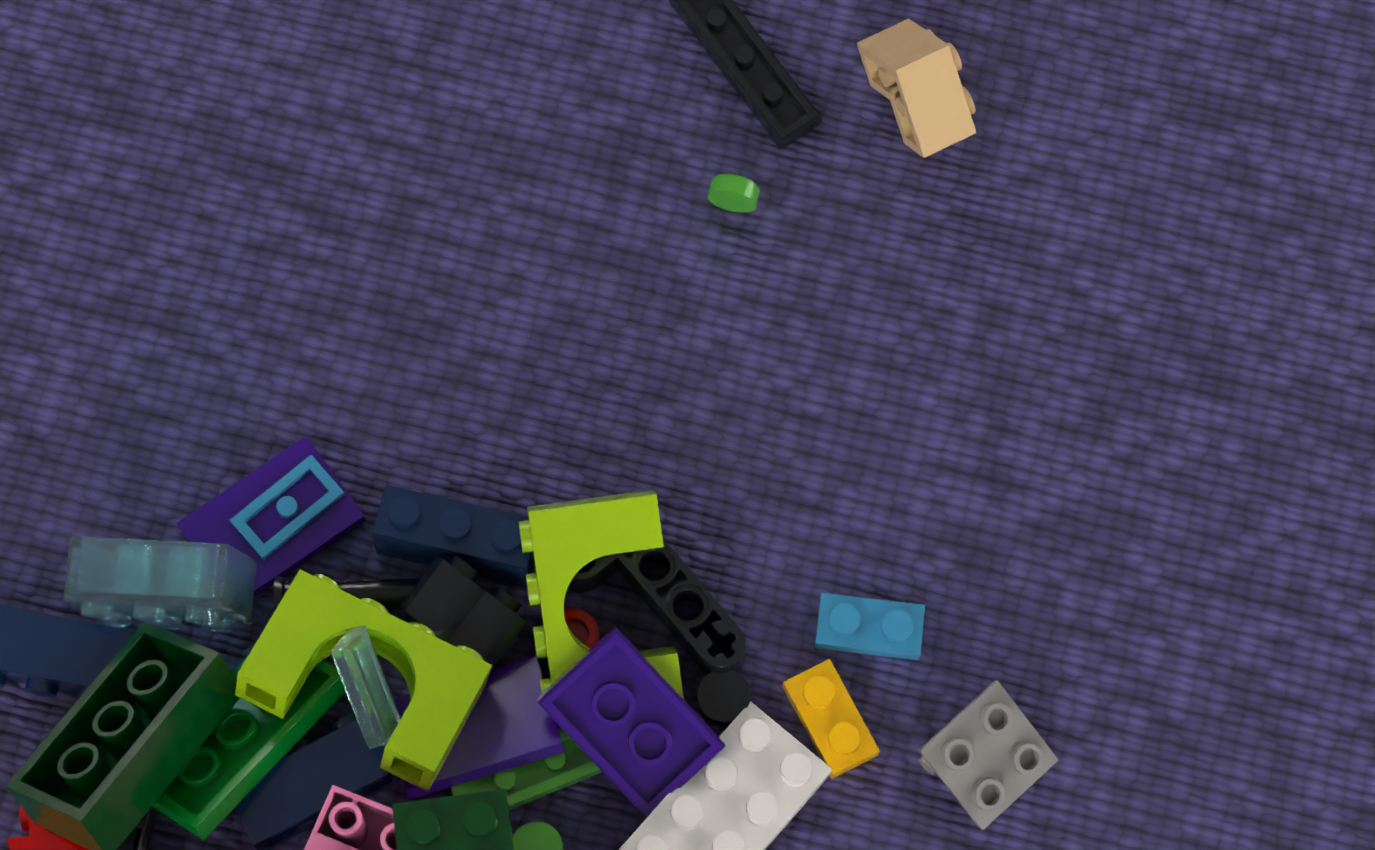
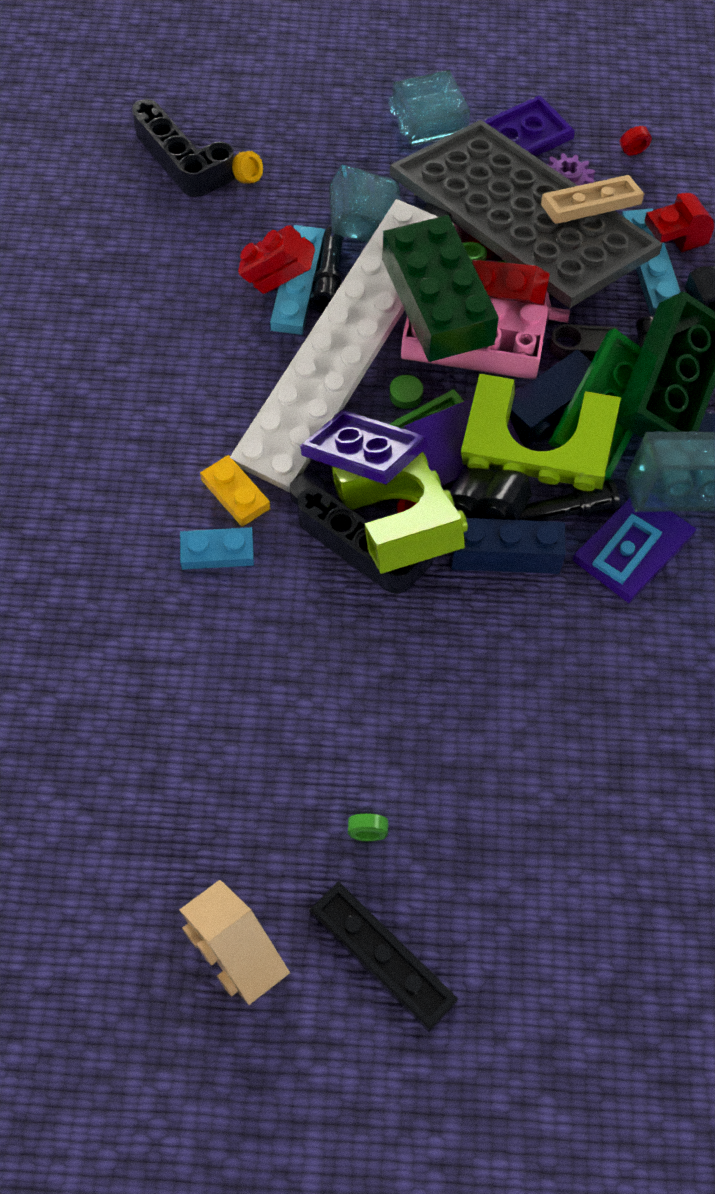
camera: 170 degrees right, 10 degrees down
clear light blue tile [331,626,401,749] -> none
light grey hinge [918,680,1058,831] -> none

